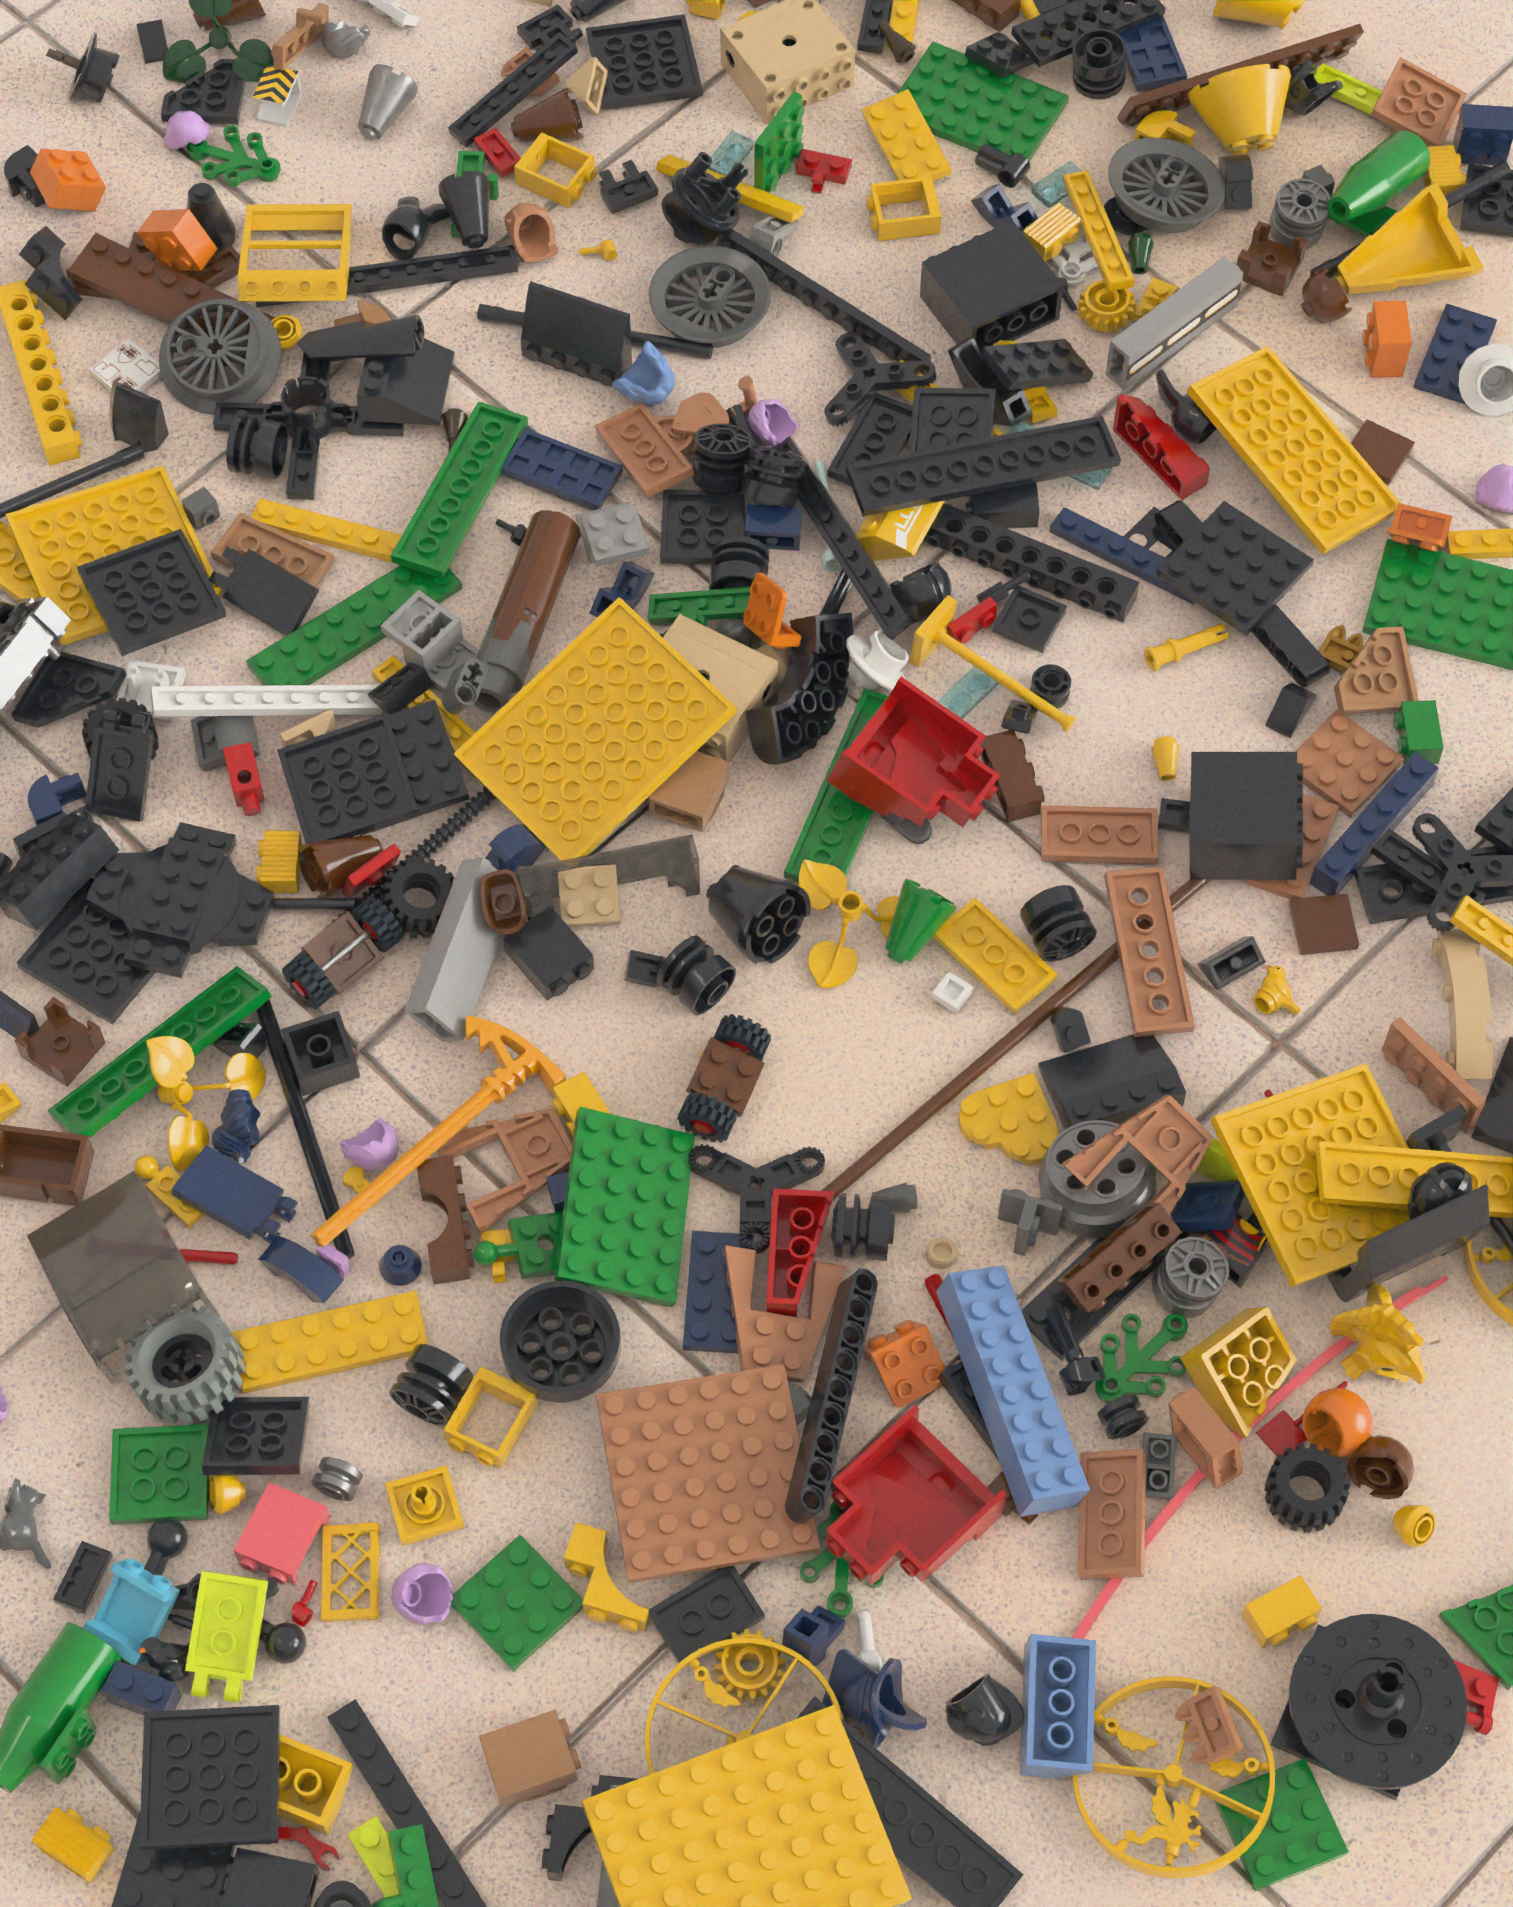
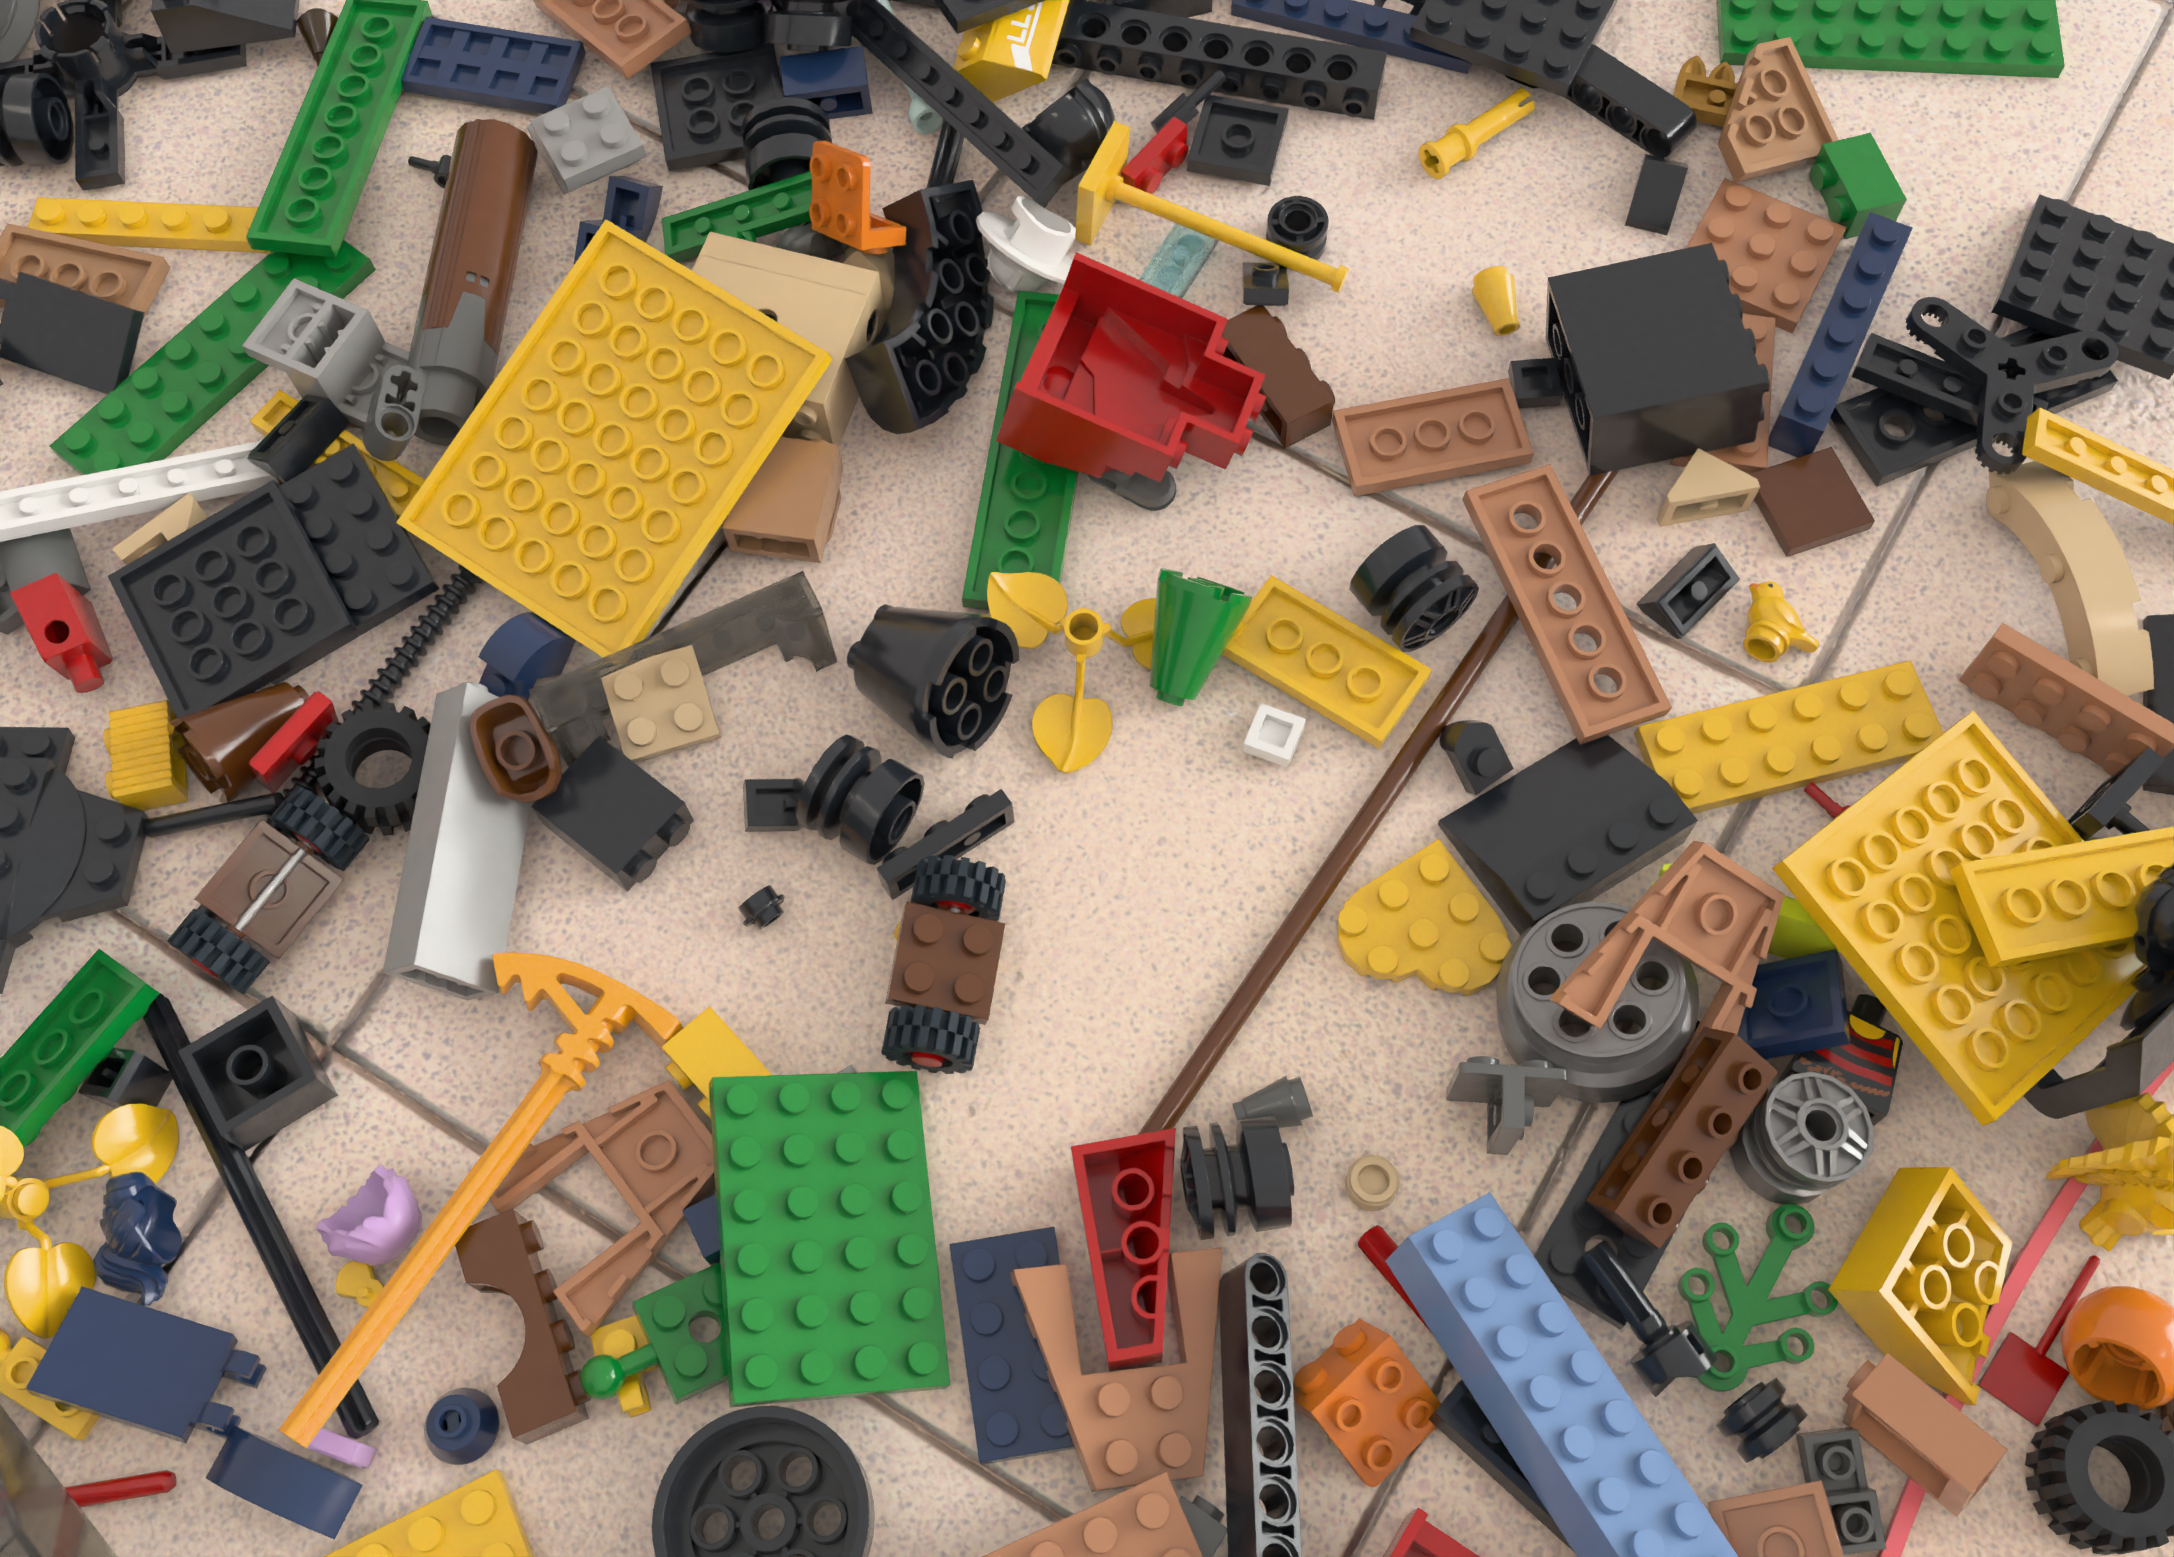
camera: 10 degrees left, 5 degrees up
black piece [689,1144,825,1254] -> none
none -> black plate [738,885,785,930]
none -> black plate [877,789,1015,900]
none -> yellow plate [1634,660,1944,814]
none -> tan slope [1657,448,1760,527]

